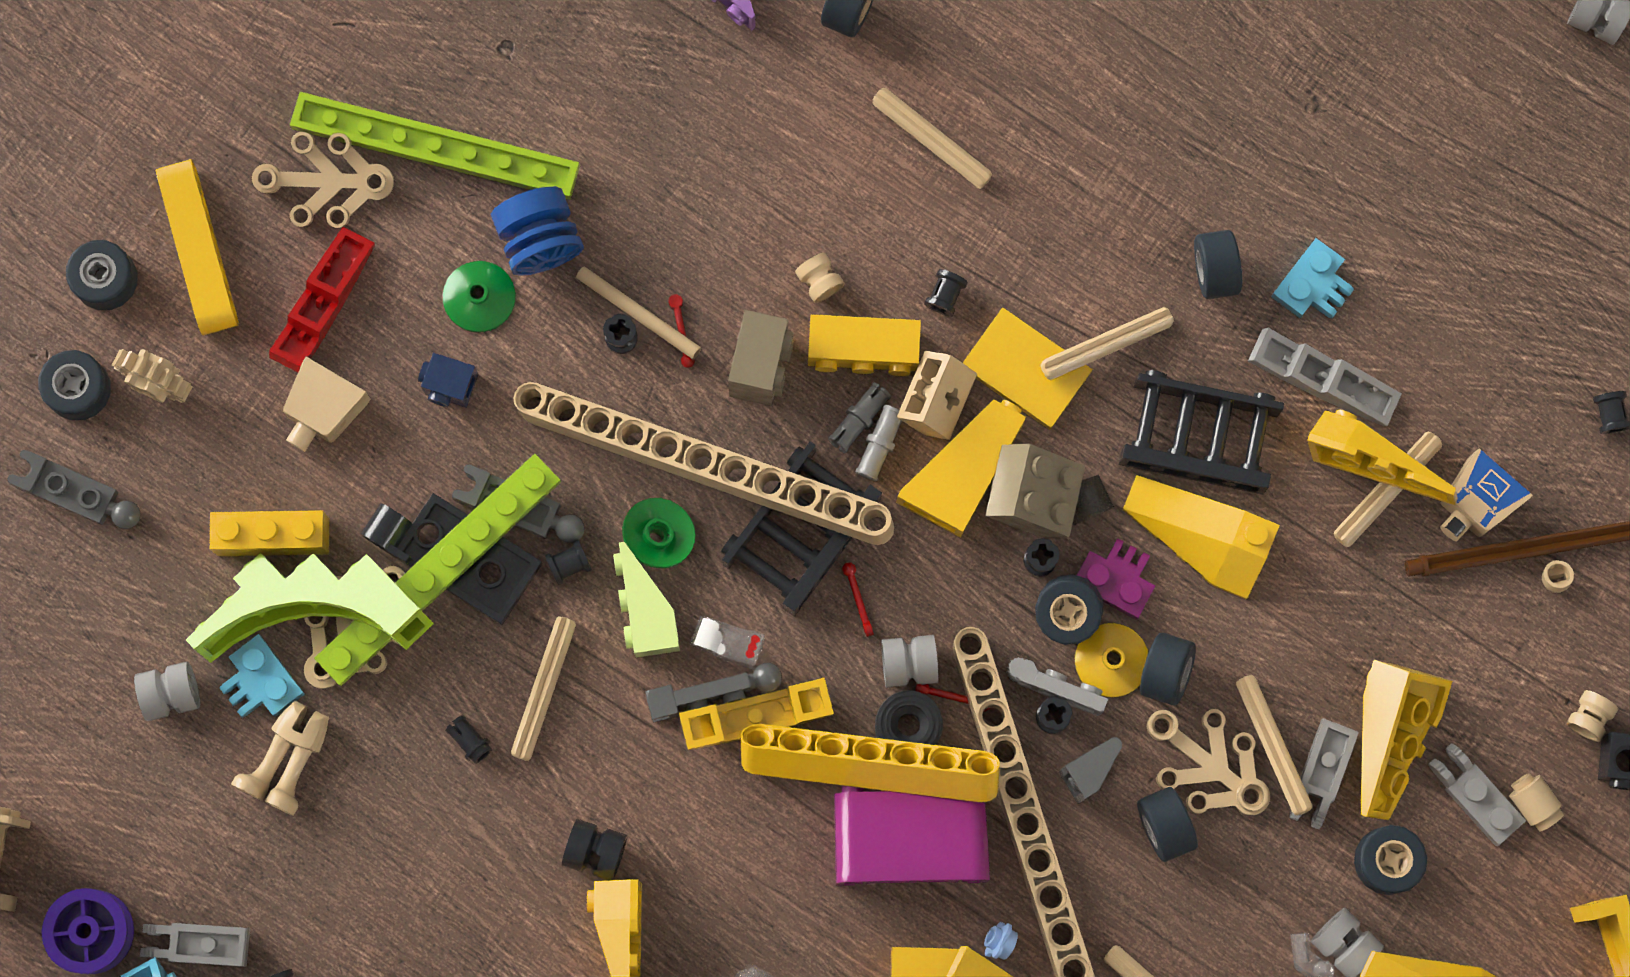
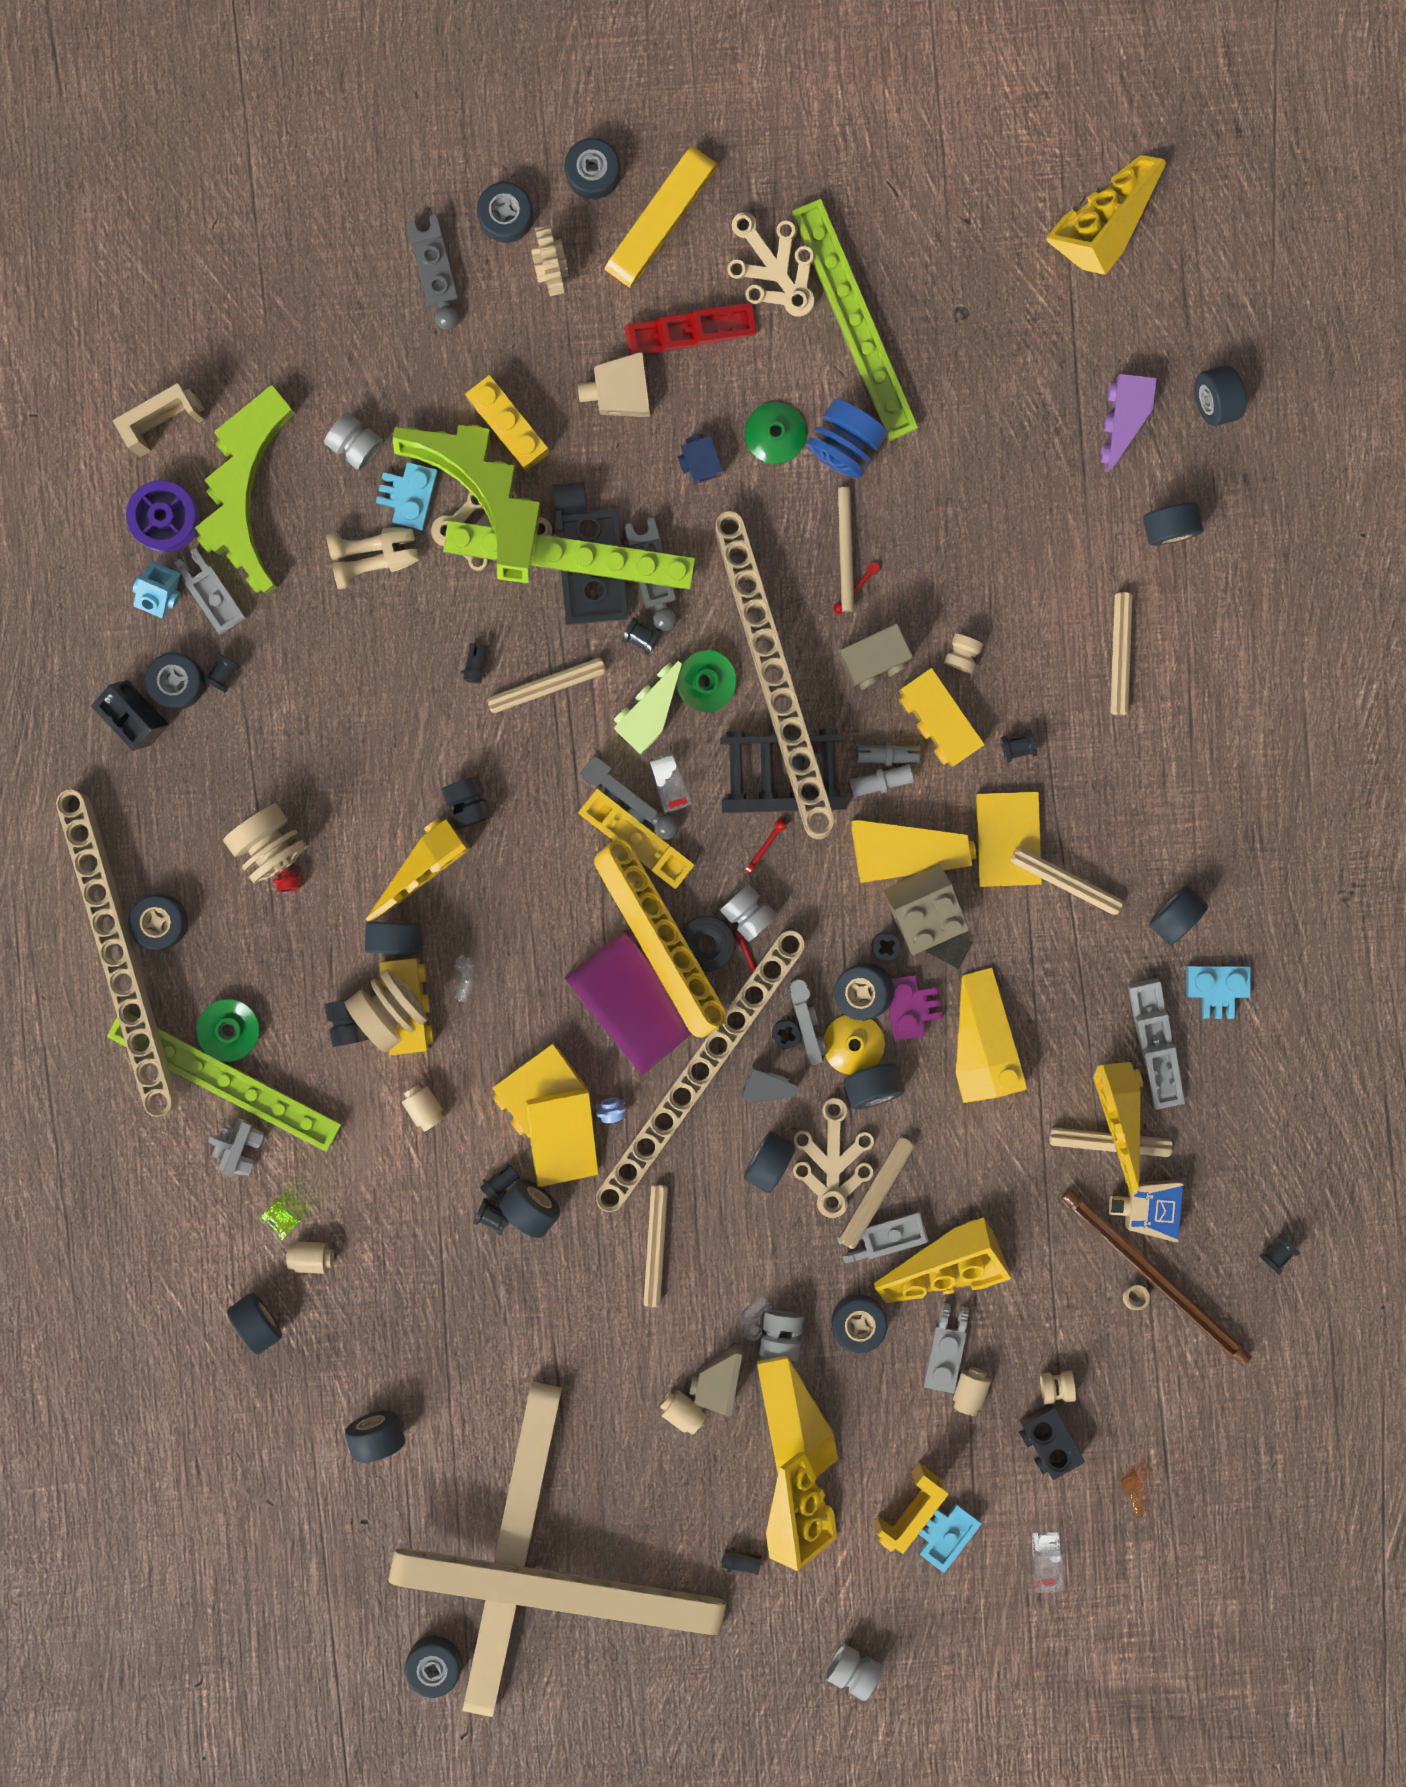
camera: 55 degrees right, 10 degrees up
black bush [603,314,638,354] -> none
tan brick [897,351,977,440] -> none
black fence [1119,370,1284,495] -> none
none -> lime arch [195,385,295,596]

